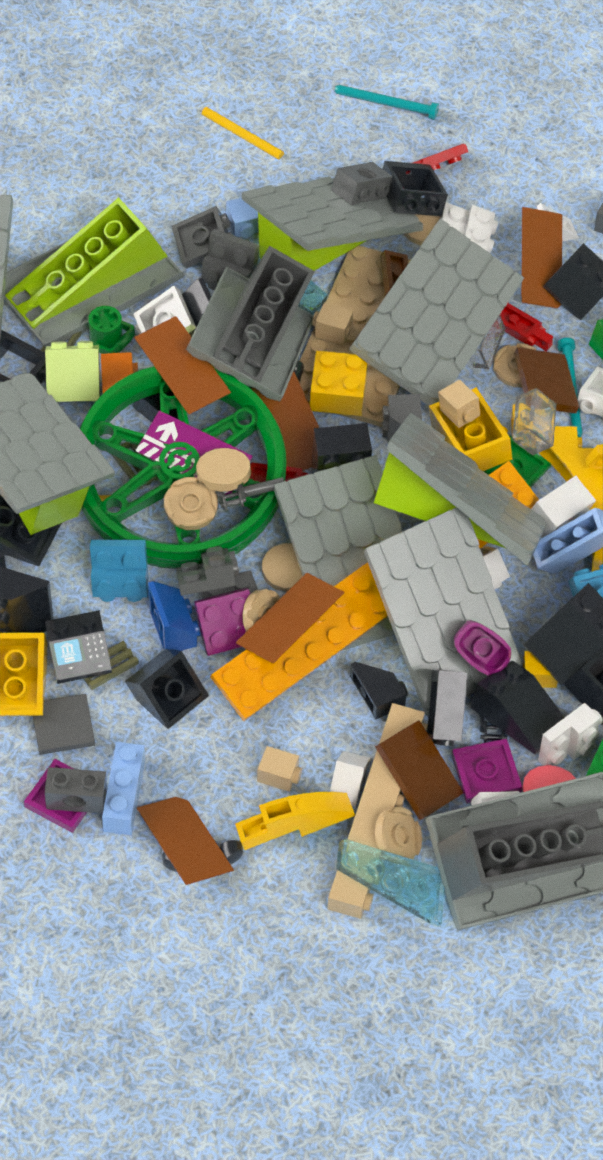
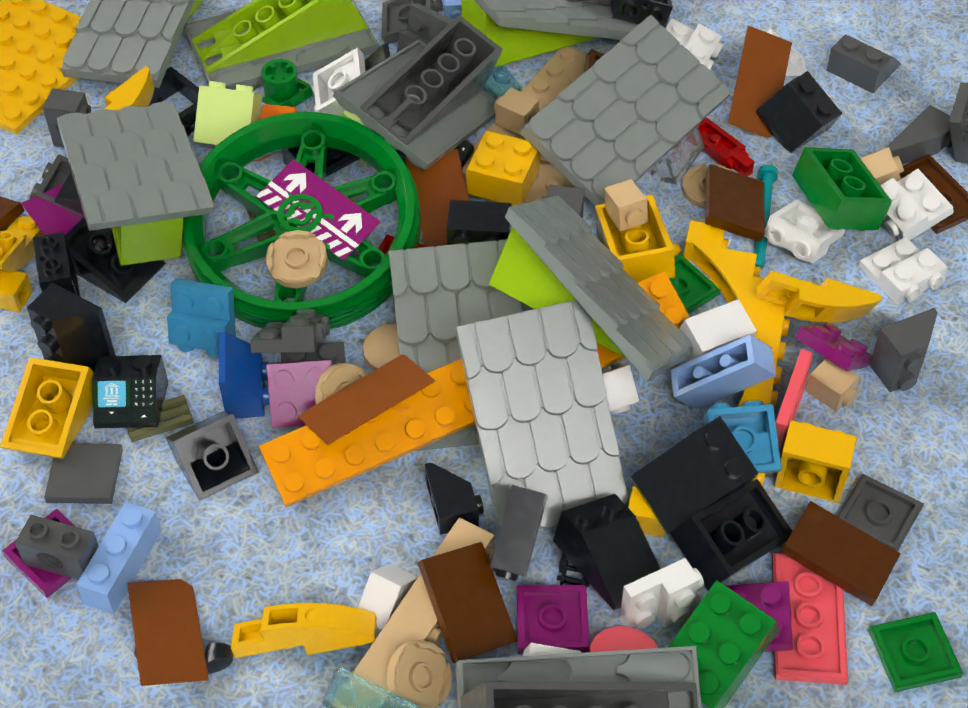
camera: 15 degrees right, 5 degrees down
dark orange sticker [135,316,231,414] -> none
tan tile [196,448,251,492] -> none
dark grey piece [216,477,284,512] -> none
tan brick [257,746,302,792] -> none
magenta piece [454,620,511,675] -> none
clear brick [512,388,557,455] -> none

